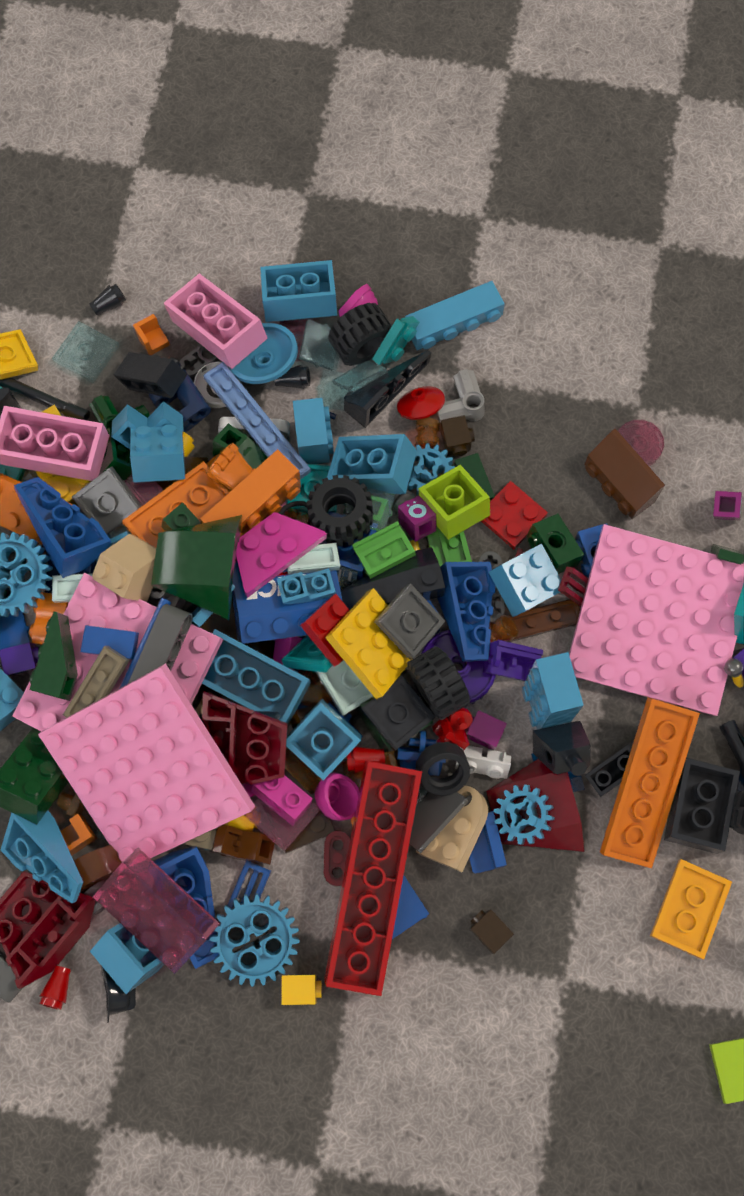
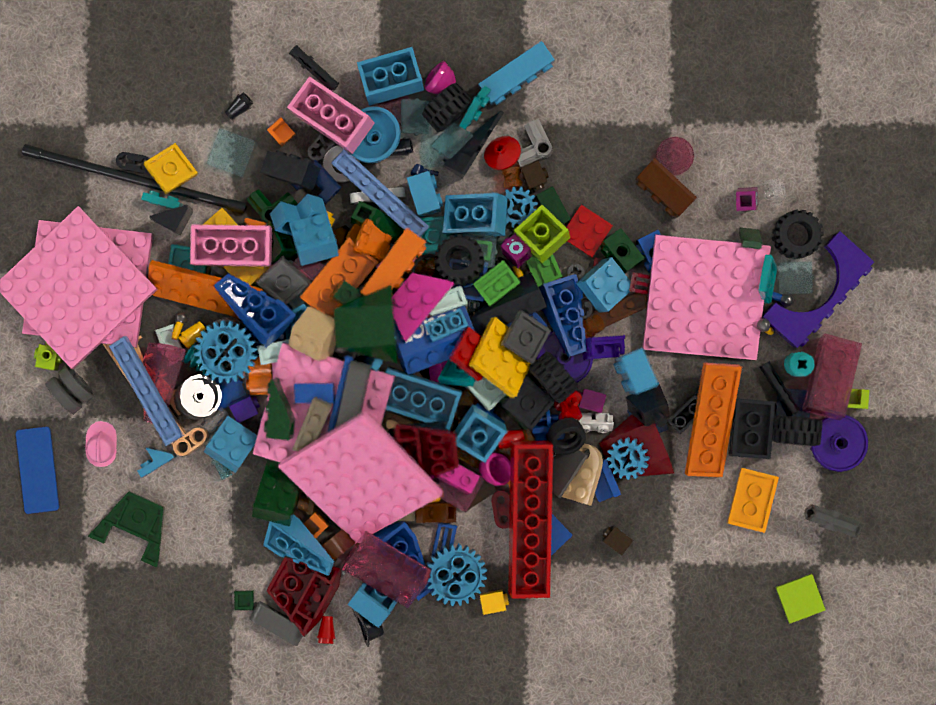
camera: 15 degrees left, 15 degrees up
none -> black pin [289,45,340,92]

